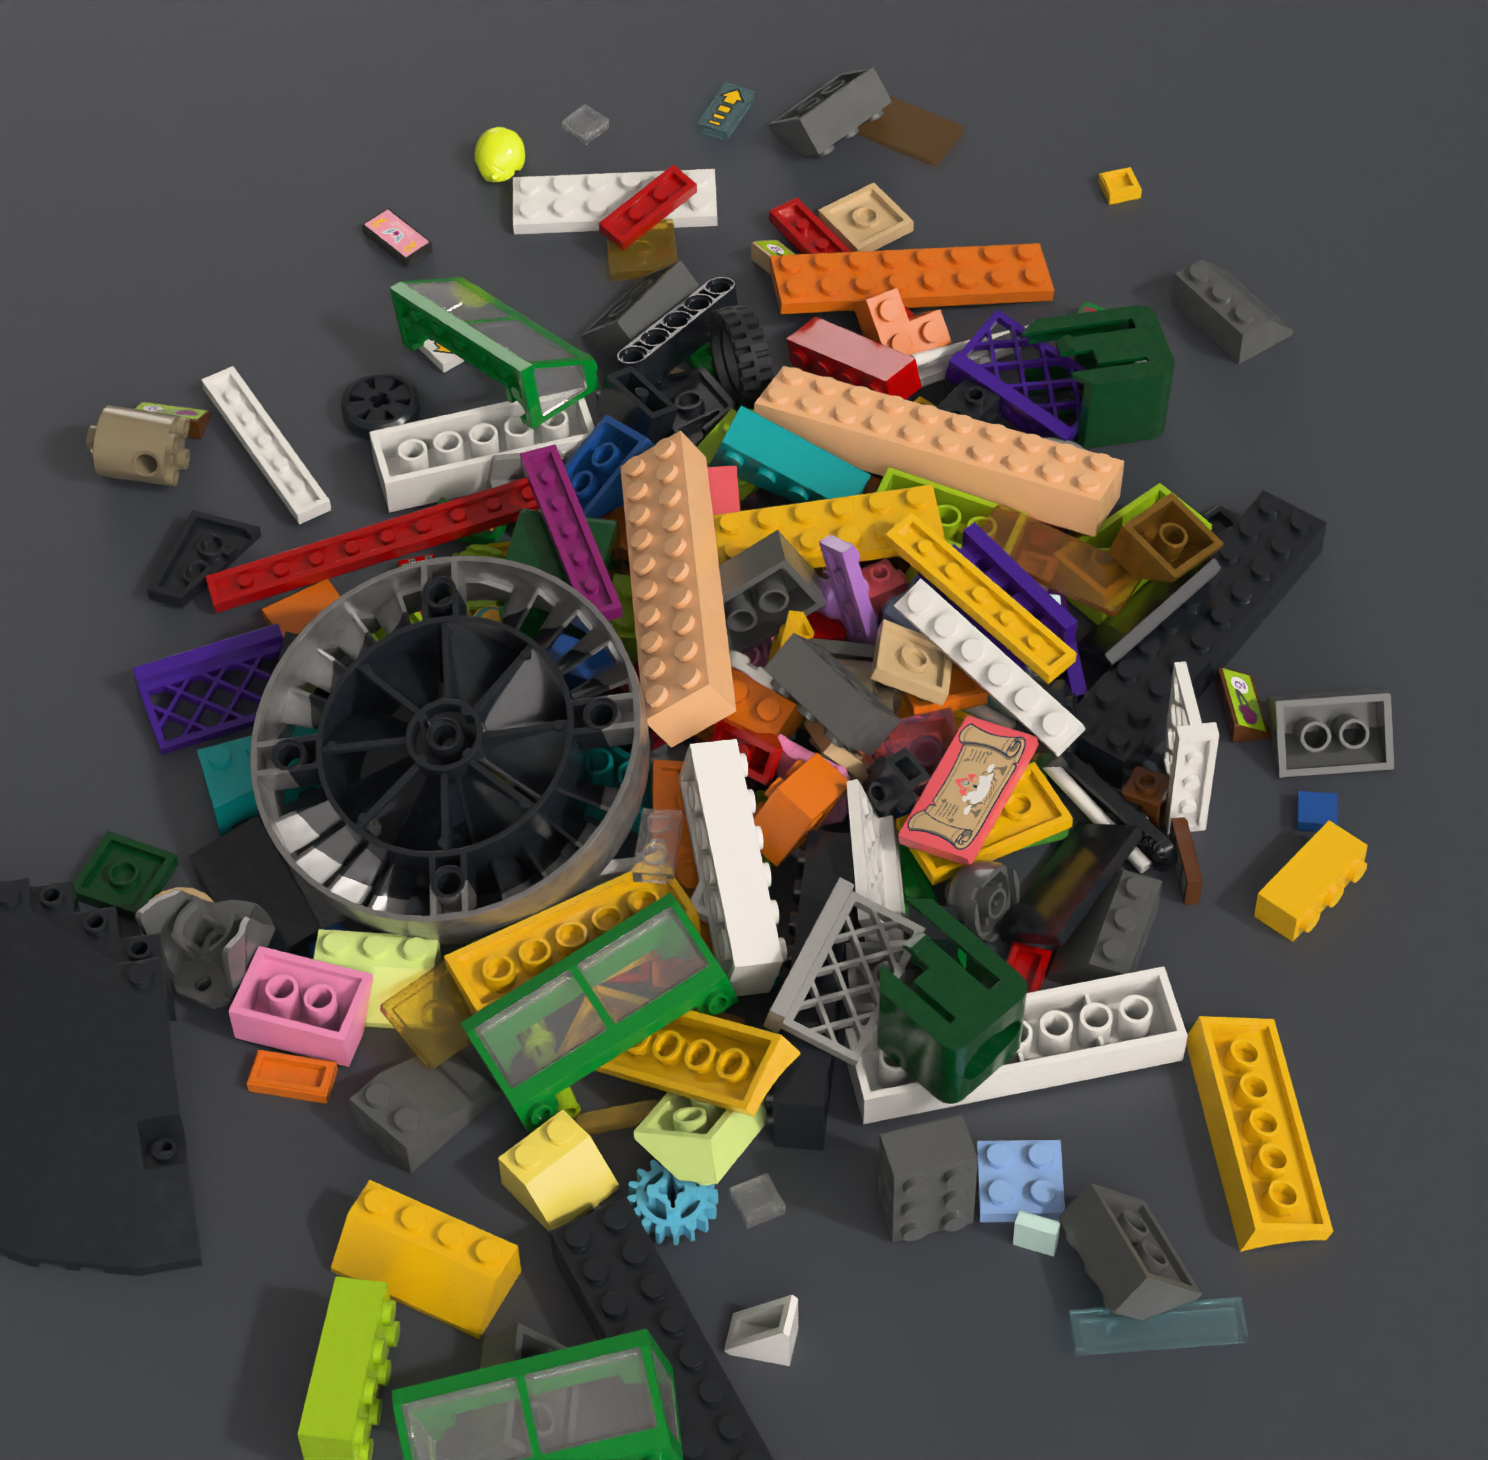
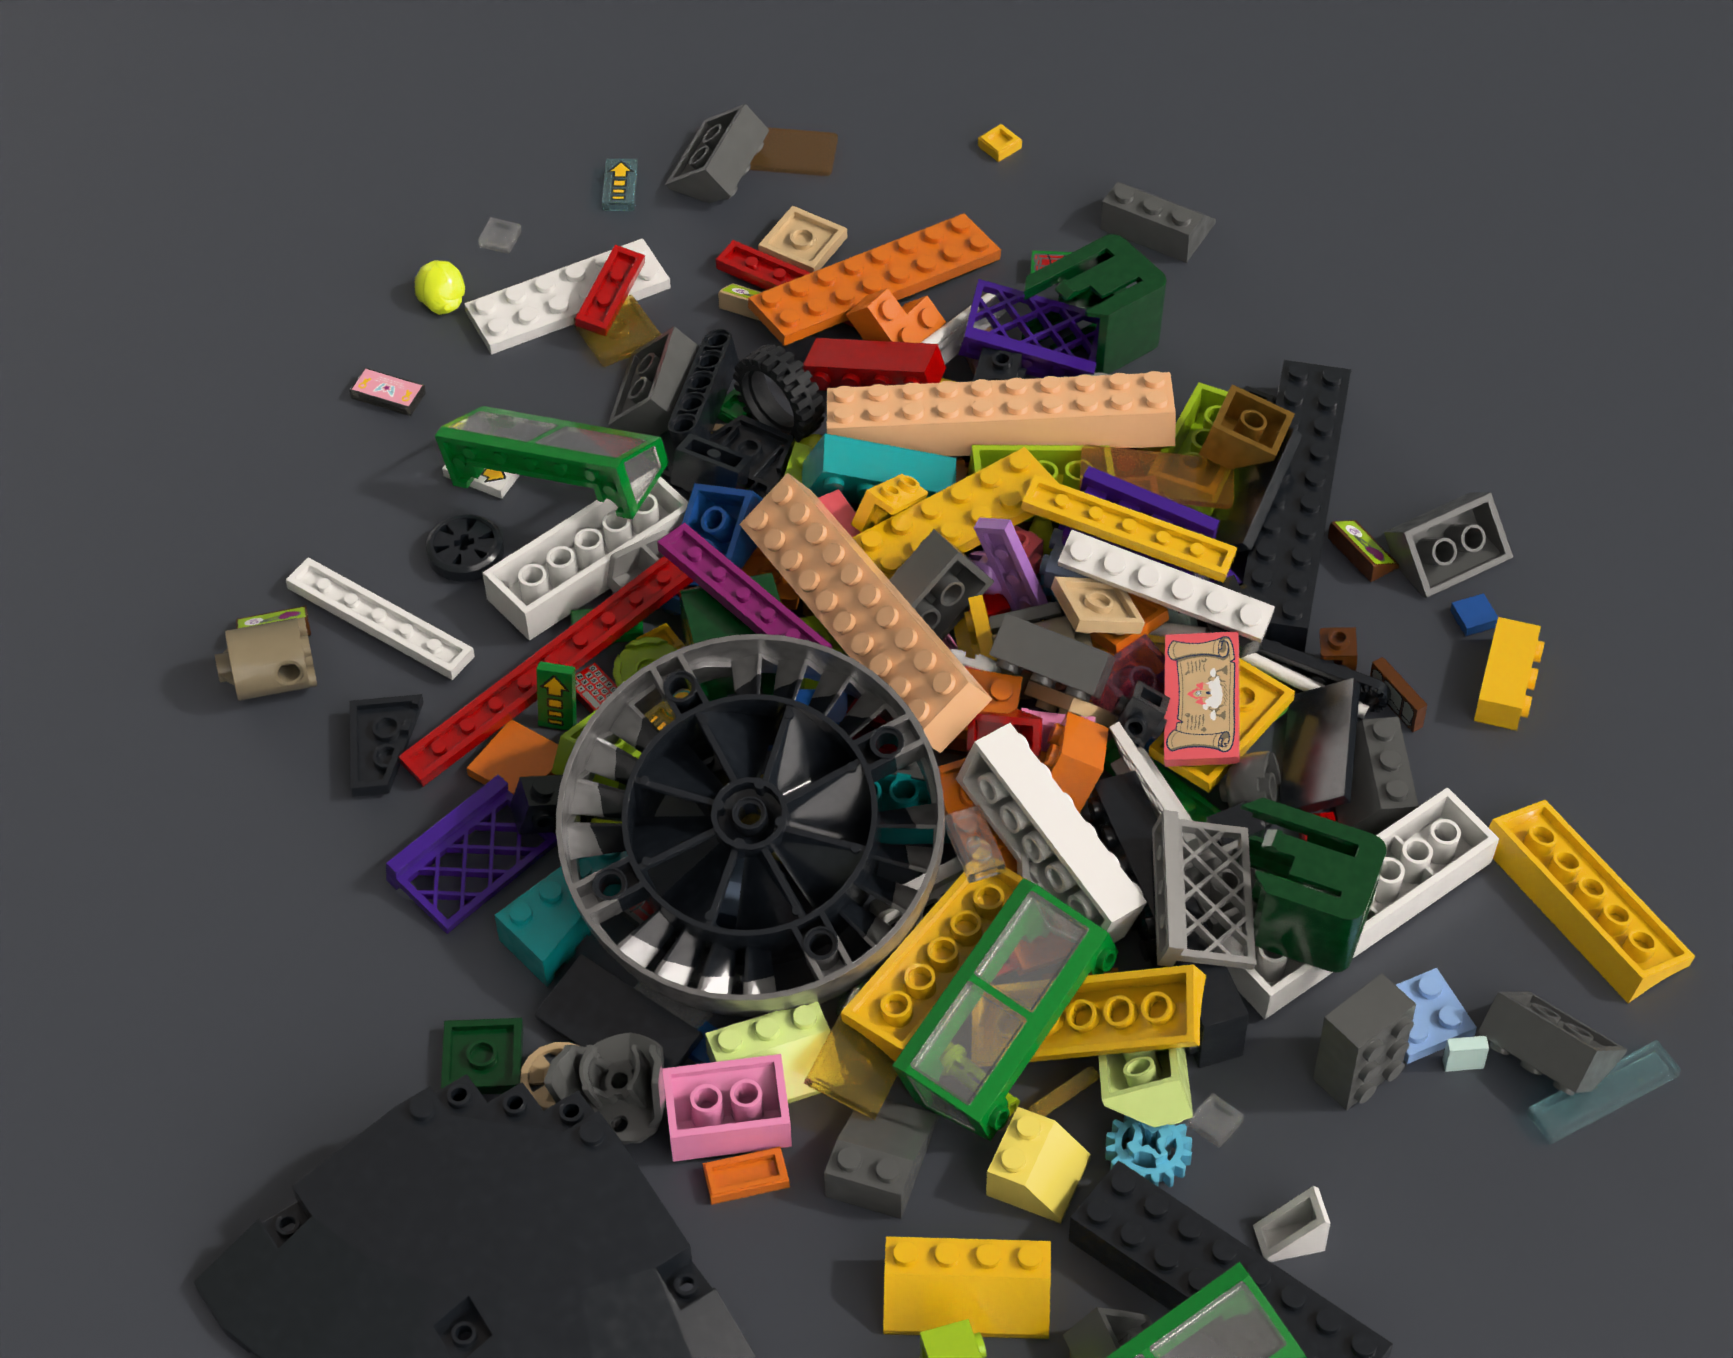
camera: 25 degrees left, 0 degrees up
white fence [1162,661,1219,835] -> none
none -> green tile [536,661,577,730]
none -> yellow bracket [850,474,928,532]

